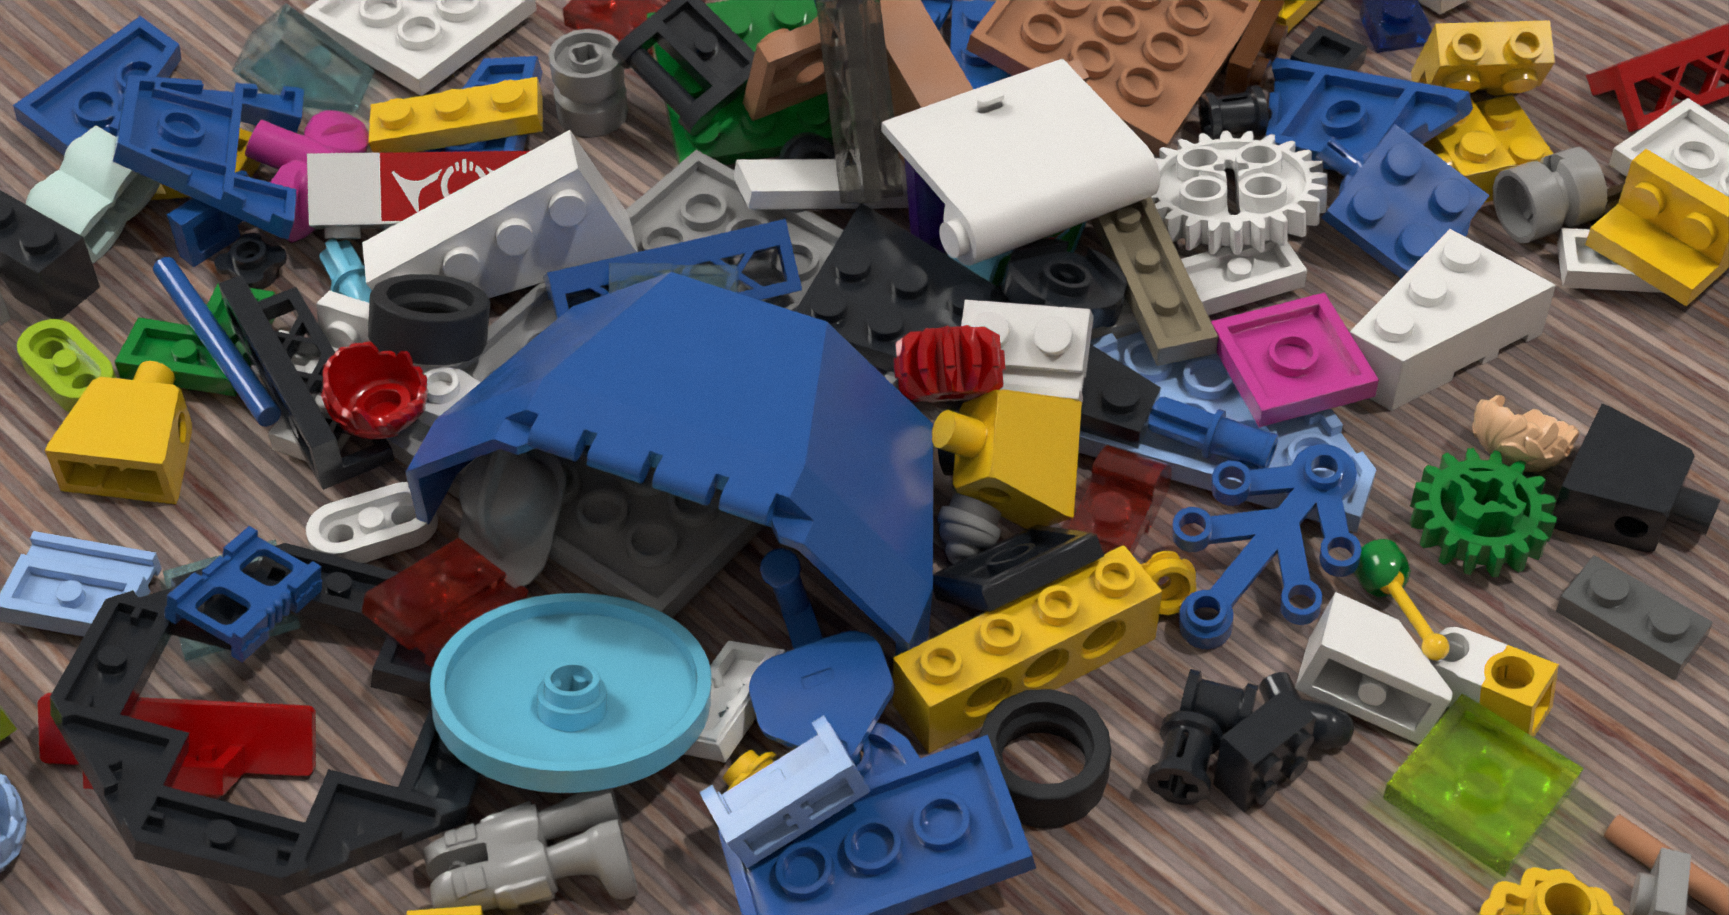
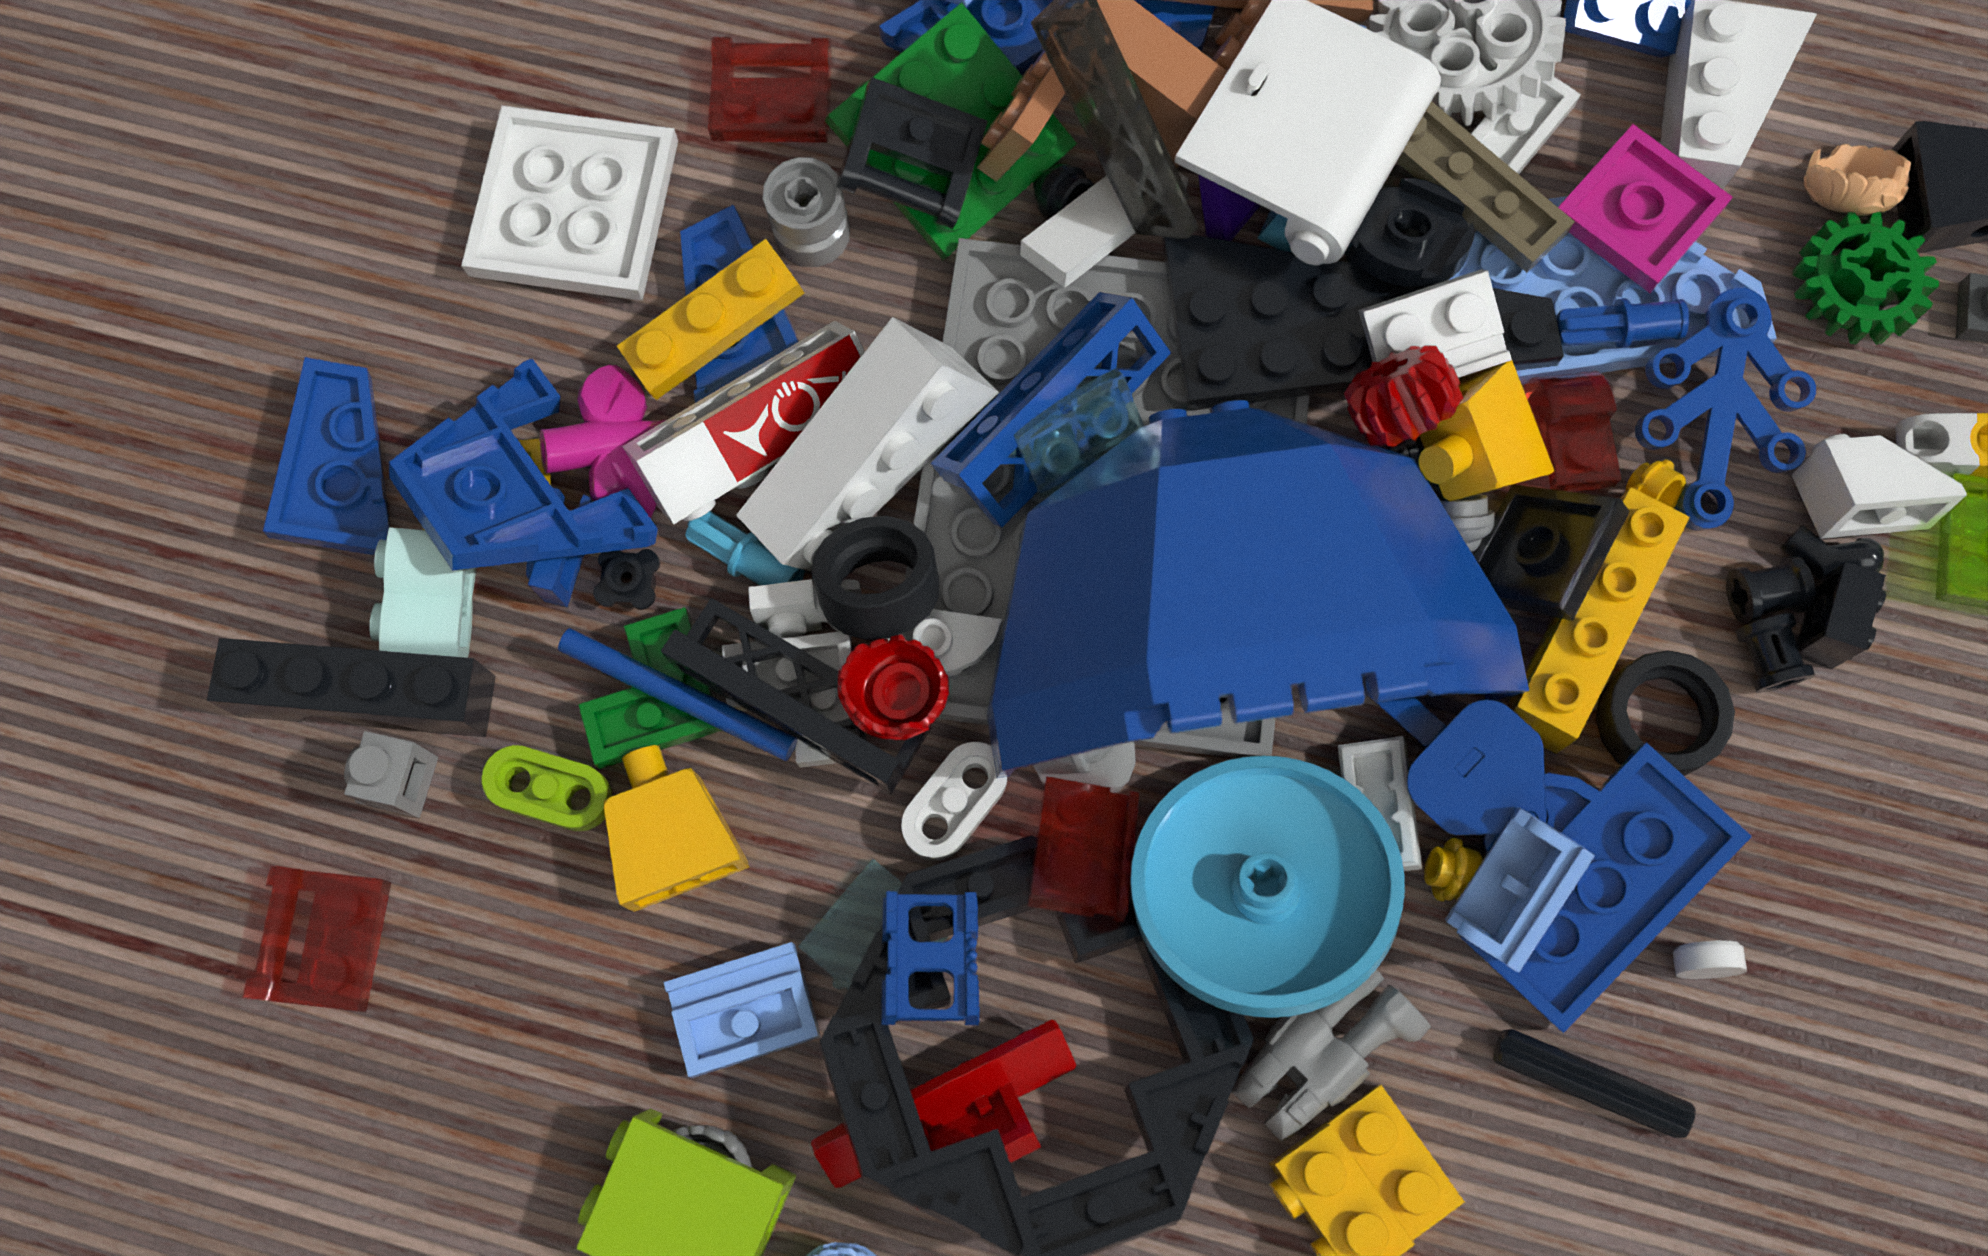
camera: 25 degrees left, 25 degrees up
clear light blue slope [232,3,374,113] -> none
hinge [1353,539,1450,661] -> none

